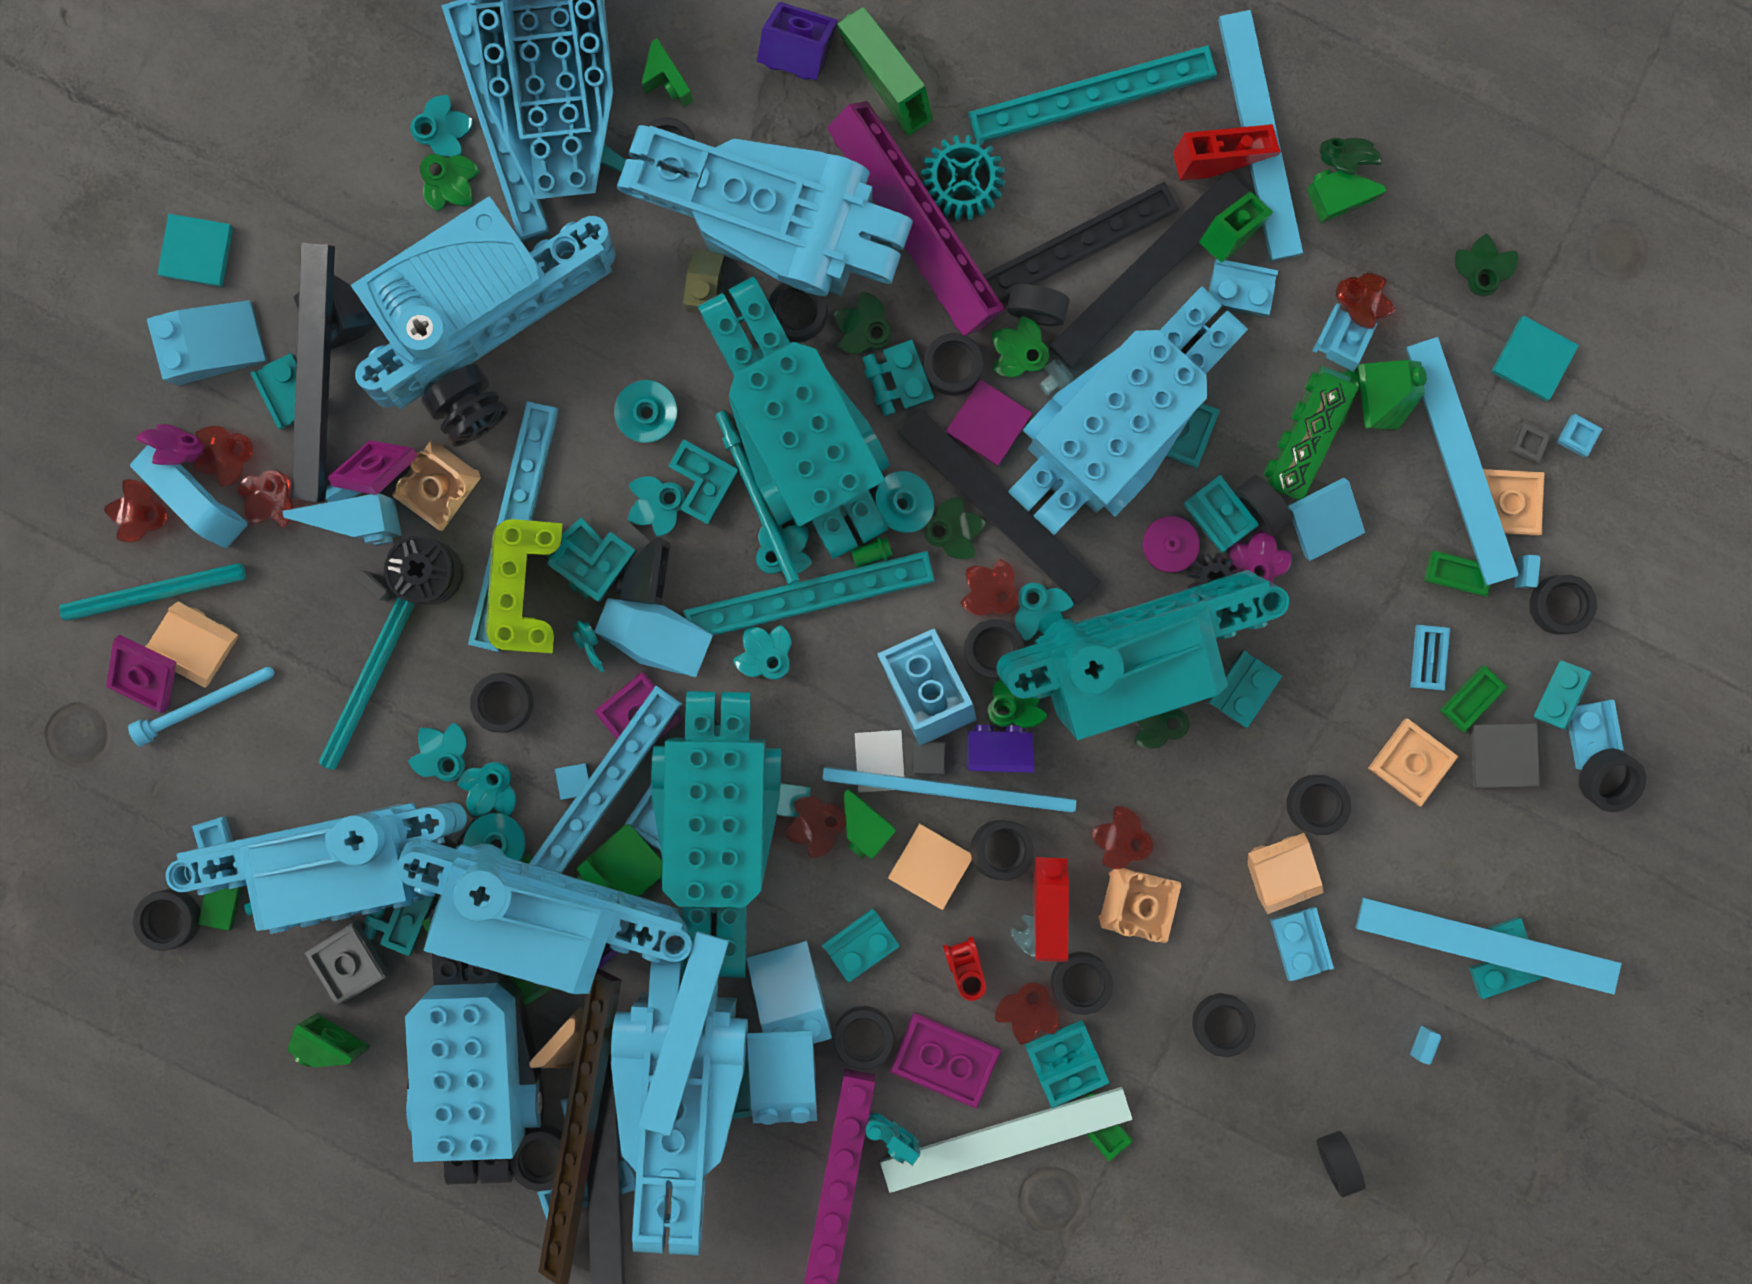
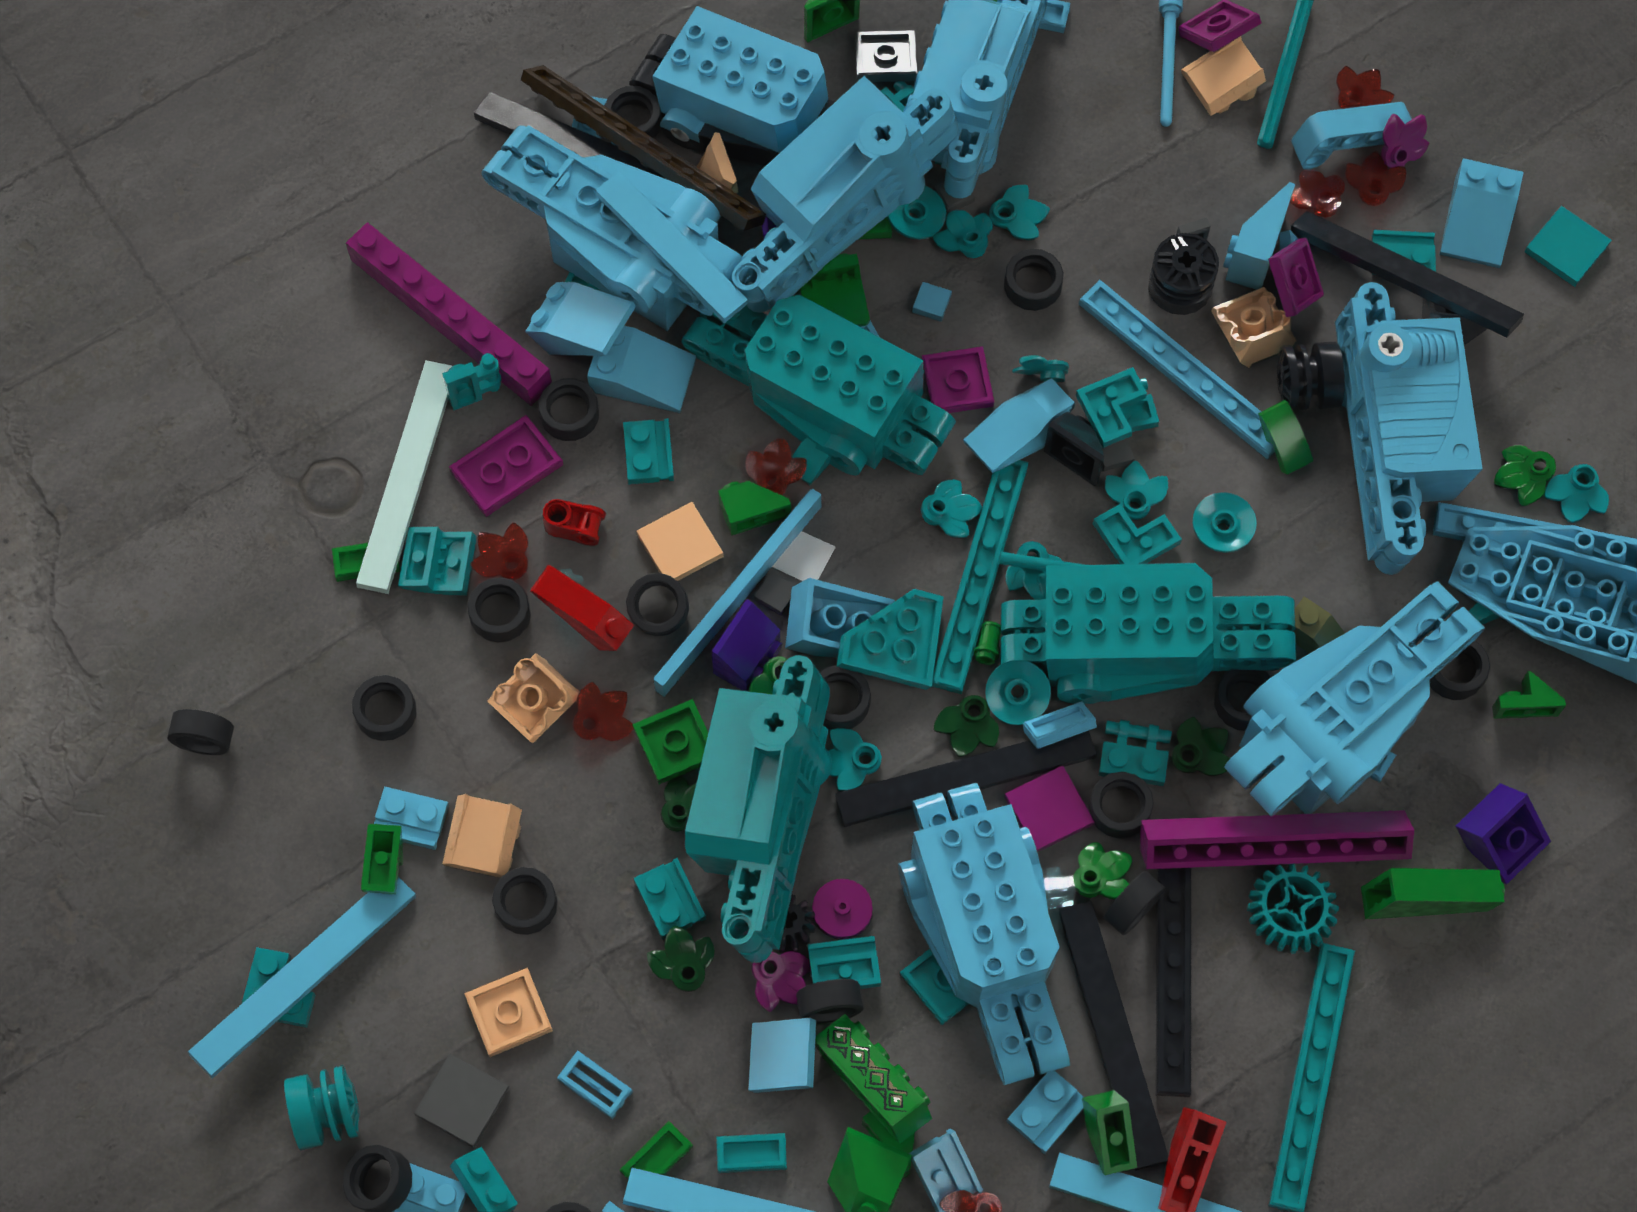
camera: 115 degrees right, 20 degrees down
teal axle [319,597,415,770] -> none
lime windscreen [485,519,563,653] -> none
medium azure tile [529,686,682,874] -> none
clear red plate [960,559,1019,616] -> none
medium azure tile [1410,1025,1441,1065] -> none
green tile [1439,665,1507,733] -> none
none -> teal wheel [284,1065,360,1151]
none -> green slope [361,824,403,894]
none -> green plate [632,699,708,785]
none -> dark green plate [647,926,715,992]
none -> teal tile [716,1133,787,1173]
none -> teal plate [837,589,944,690]
none -> medium azure tile [1023,702,1097,749]
none -> green slope [1258,400,1314,475]

